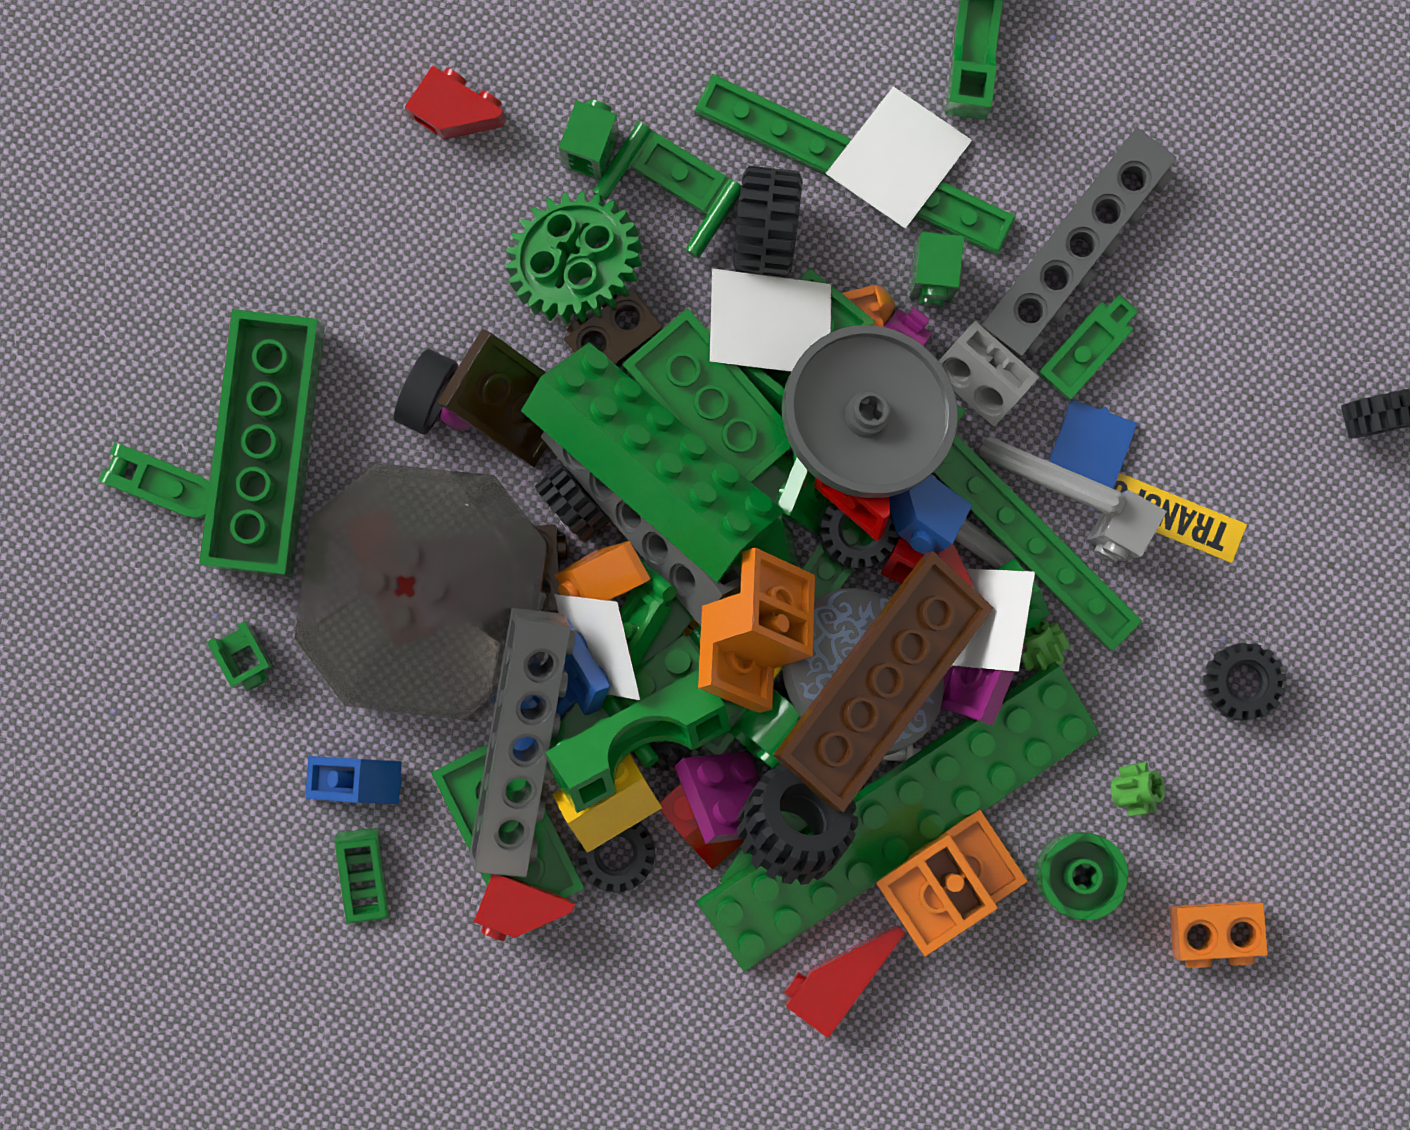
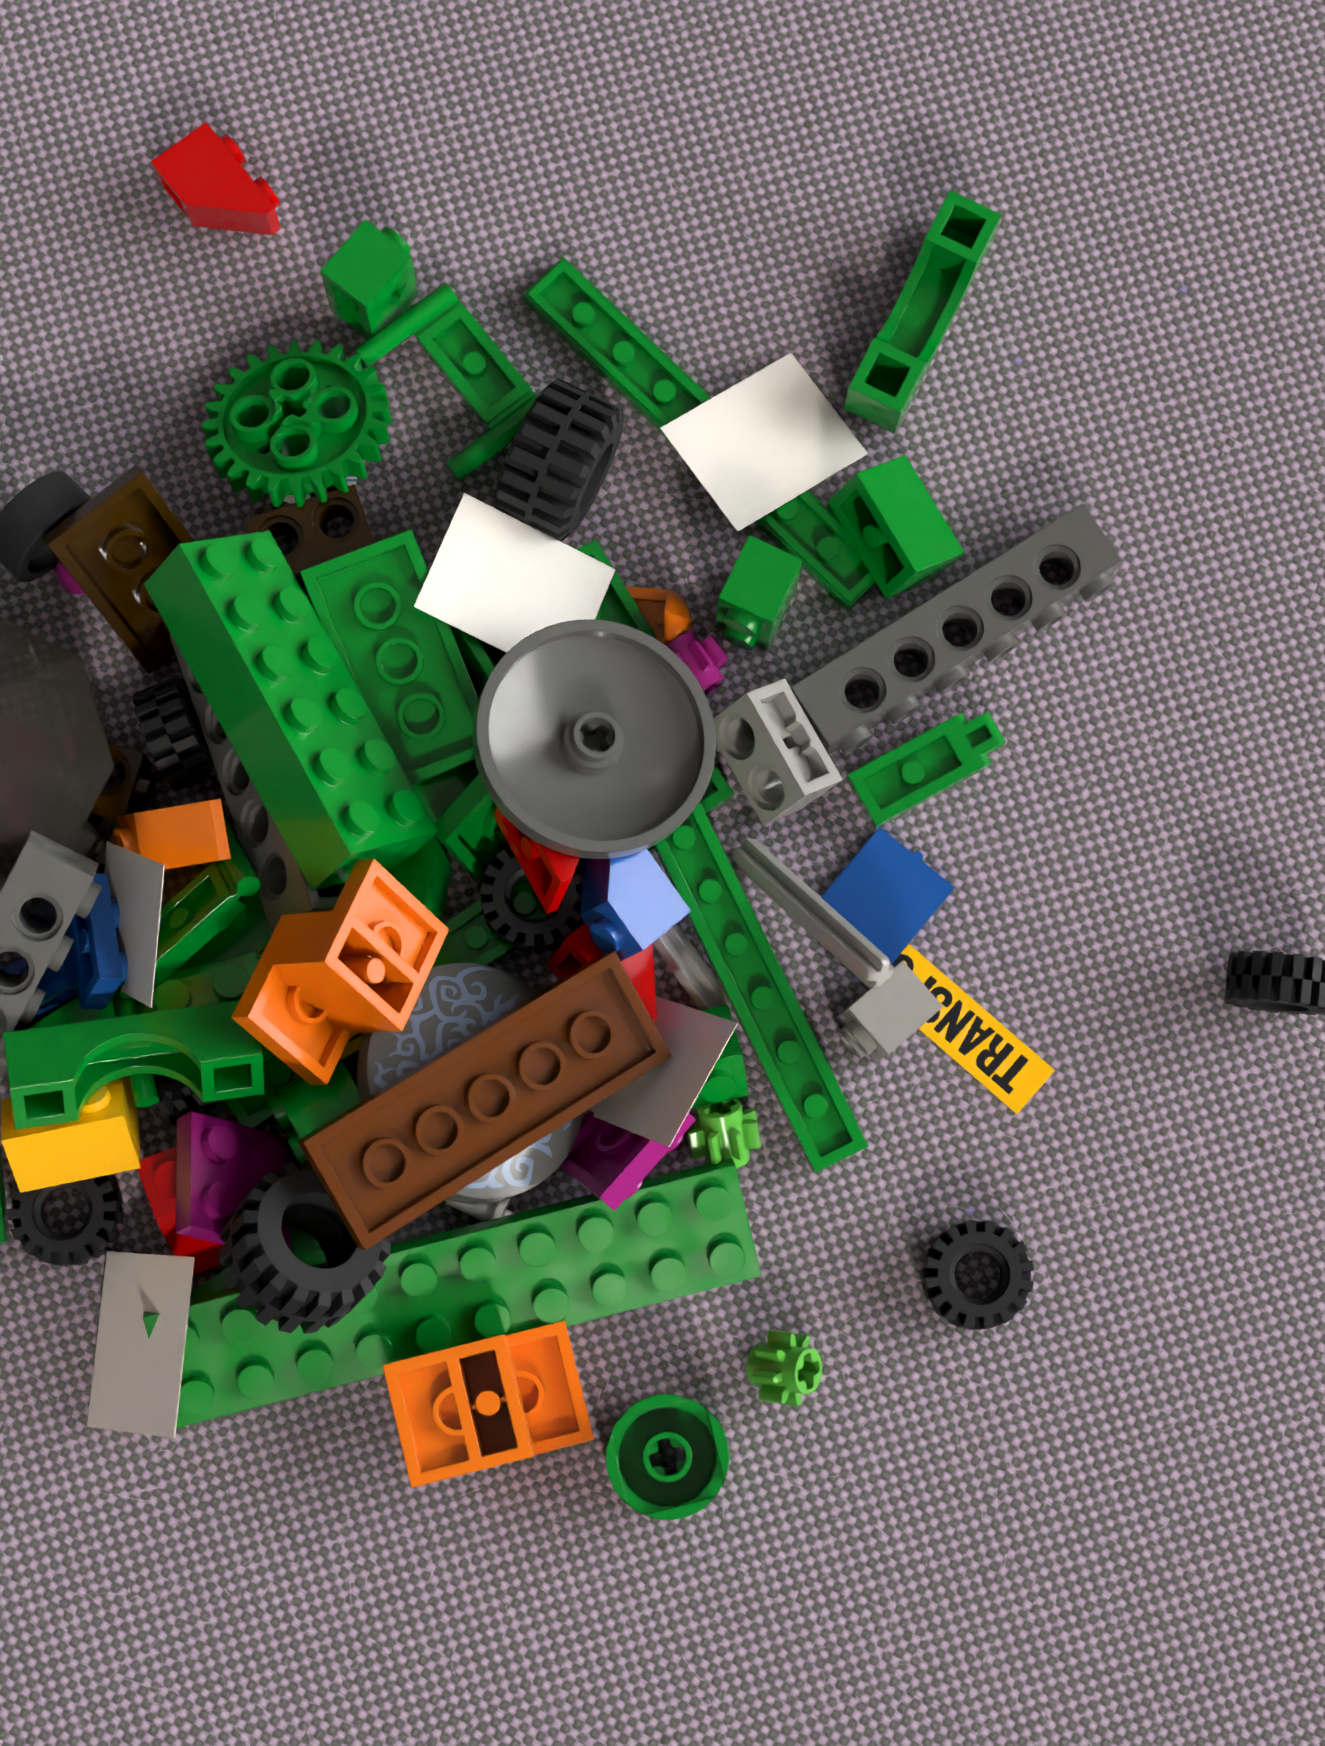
camera: 15 degrees right, 5 degrees down
red slope [783,925,905,1038] -> none
orange brick [1169,901,1268,968] -> none
none -> white sticker [87,1251,195,1438]
none -> green brick [828,455,965,599]

